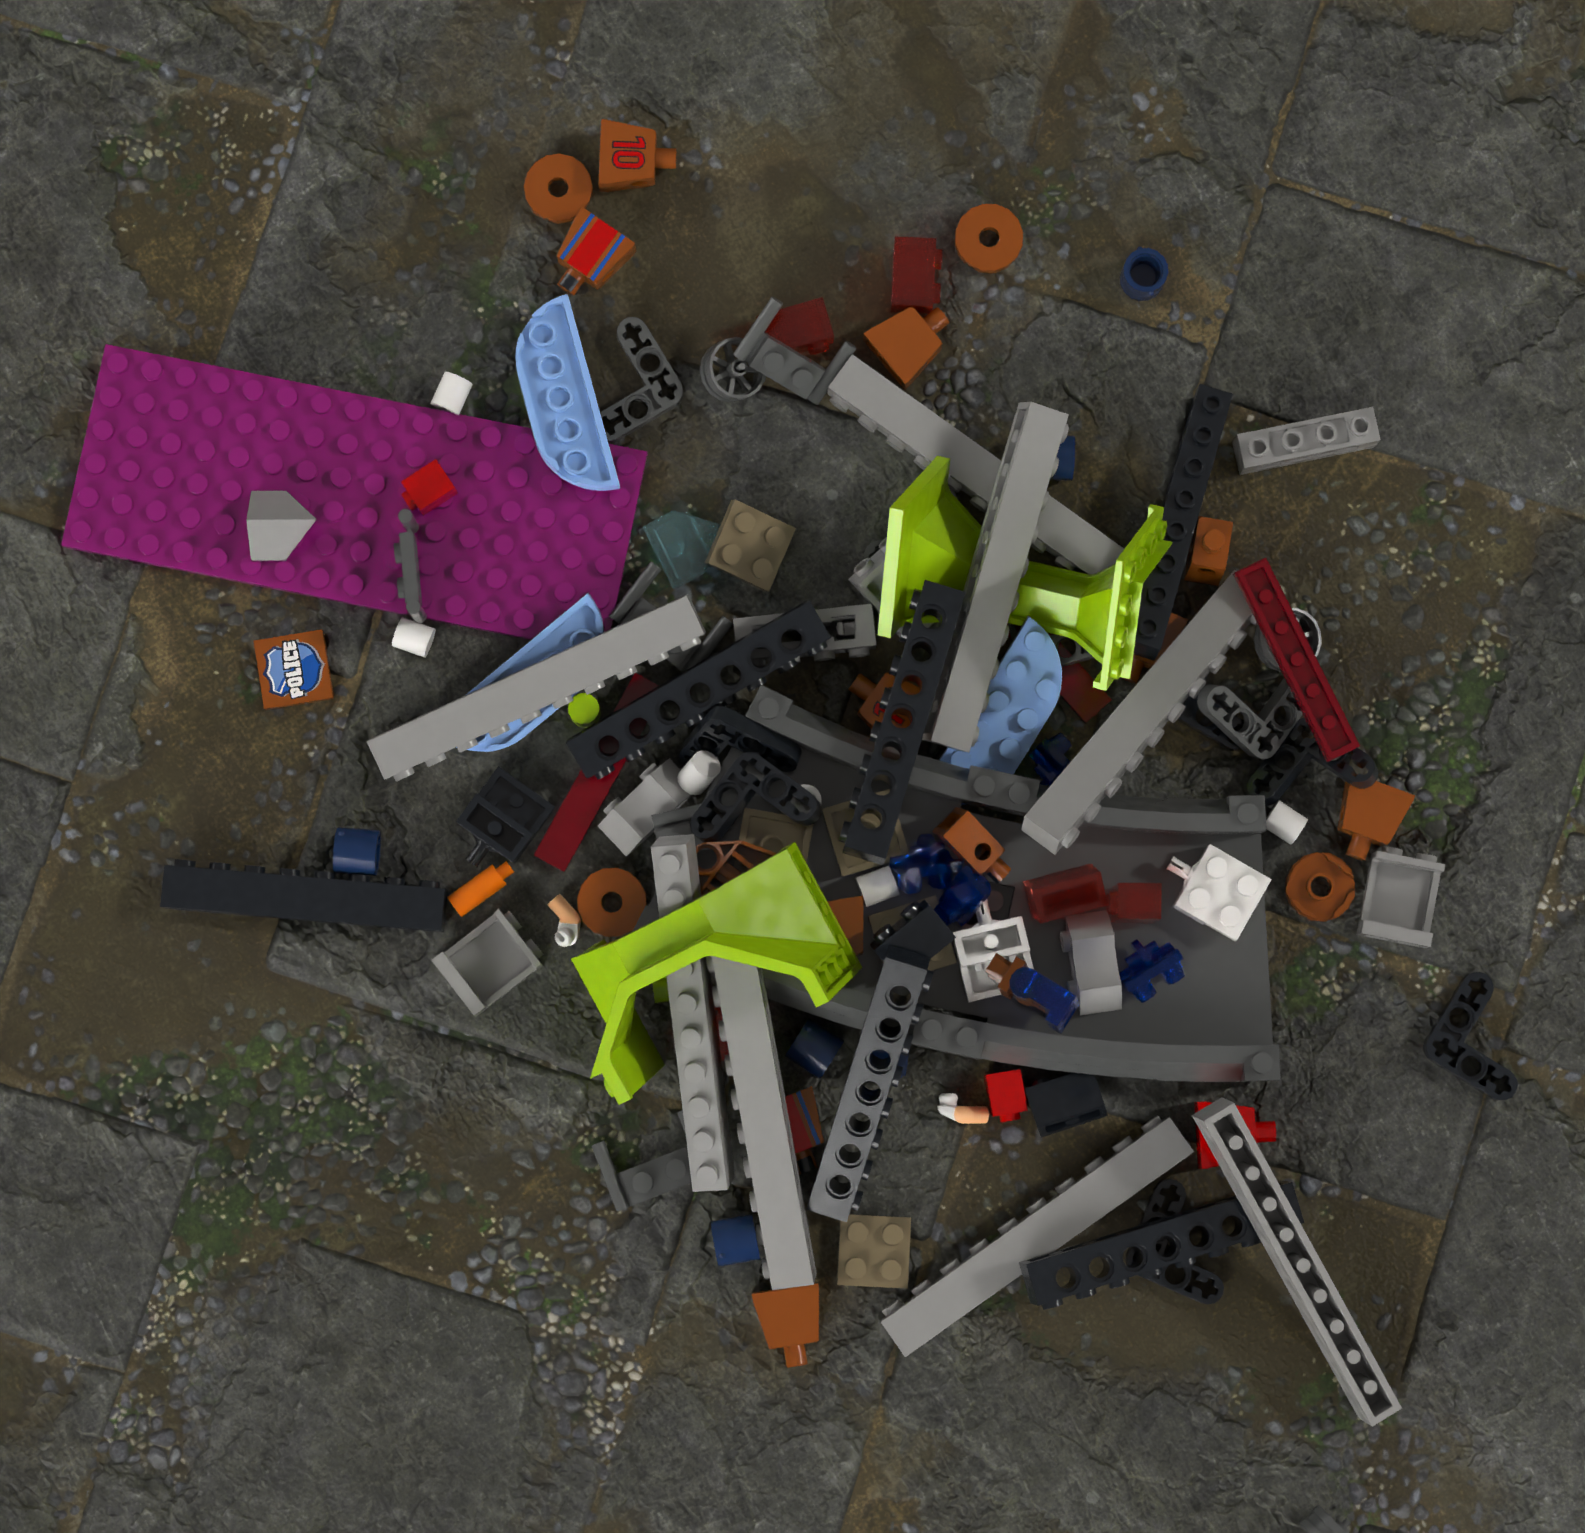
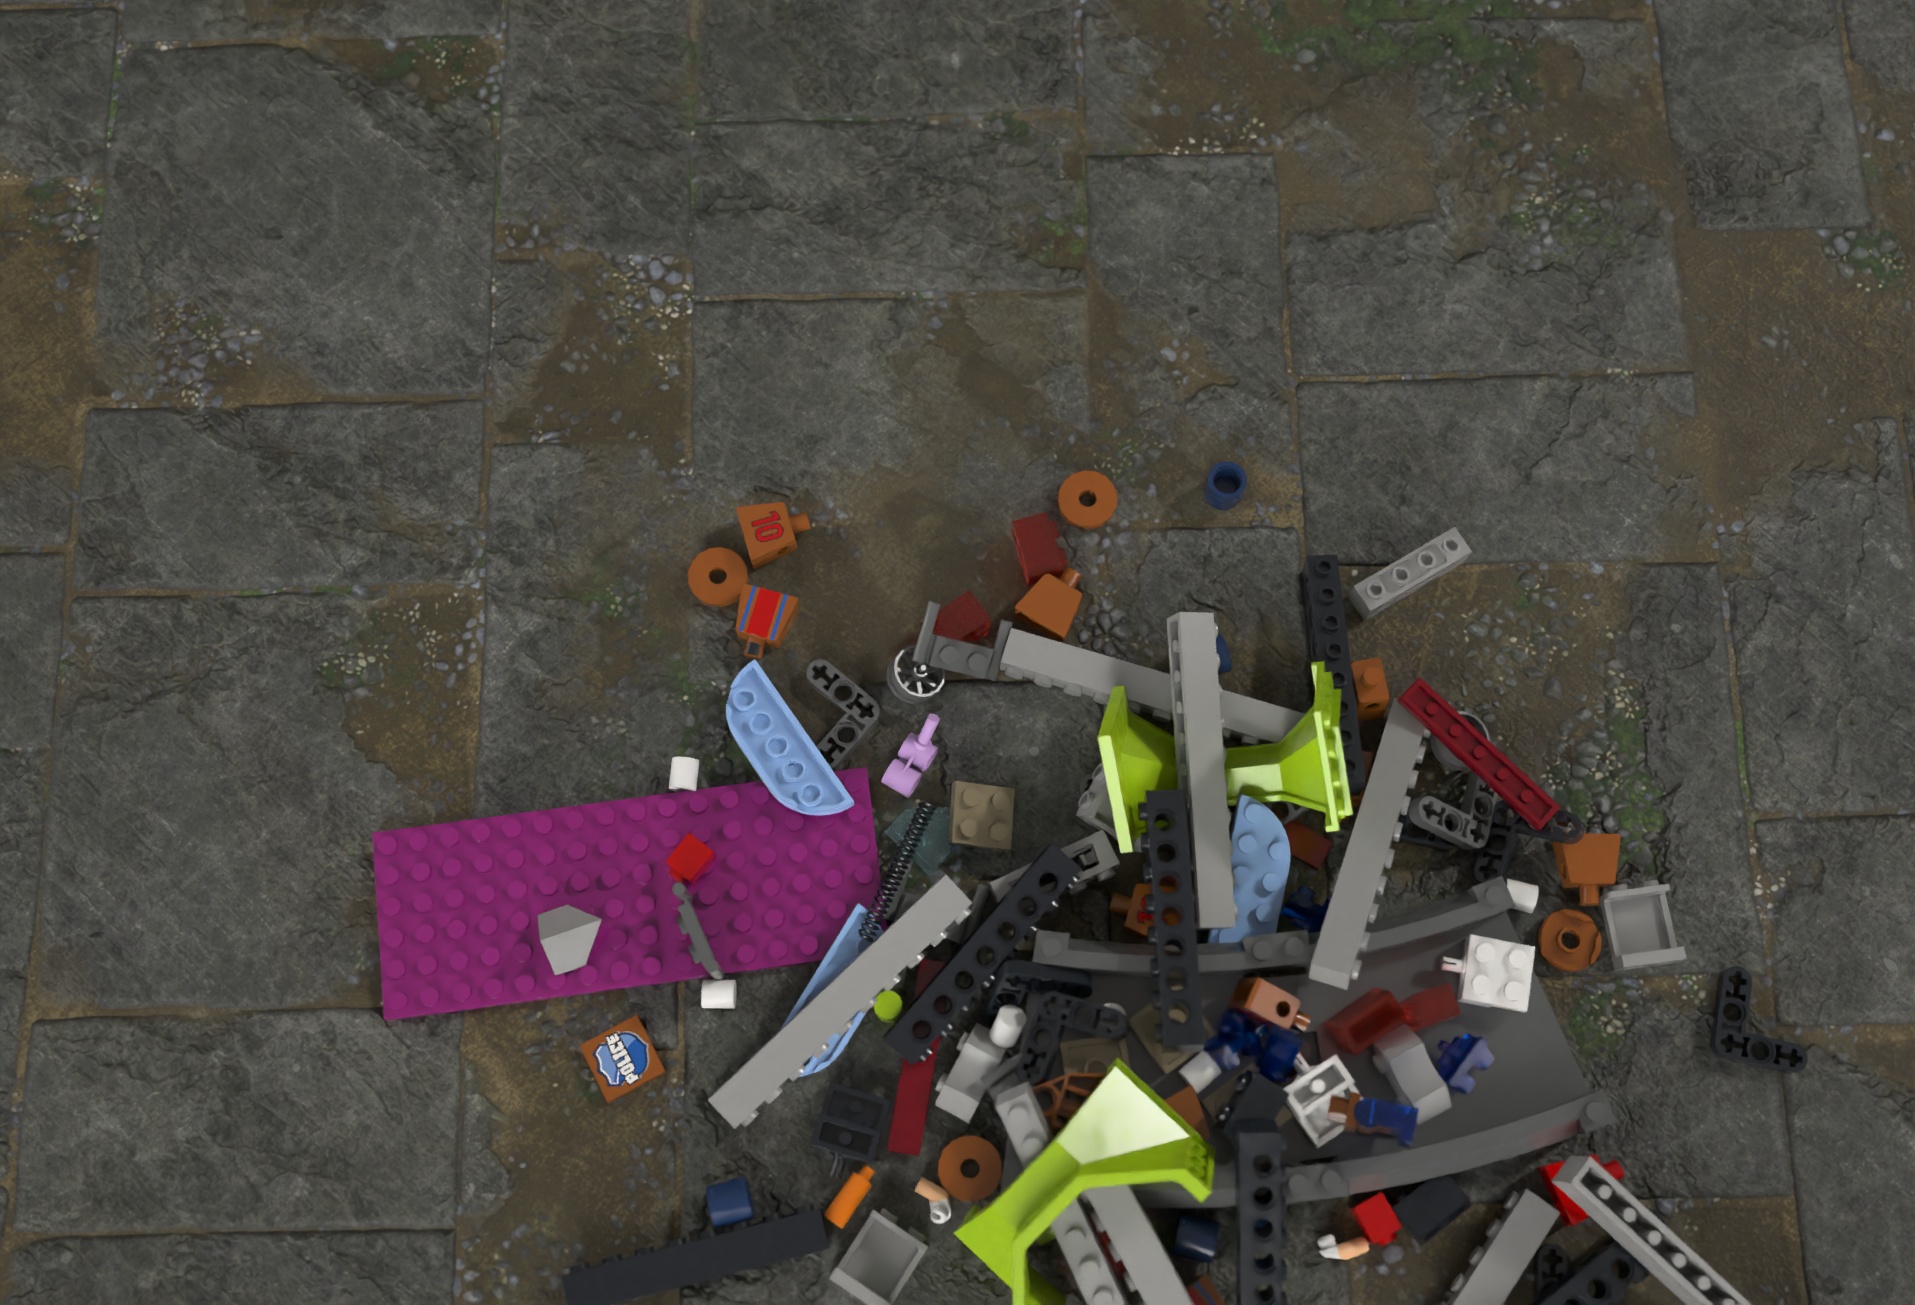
camera: 15 degrees left, 10 degrees down
none -> black piece [858,802,937,942]
none -> lavender beam [881,714,940,798]

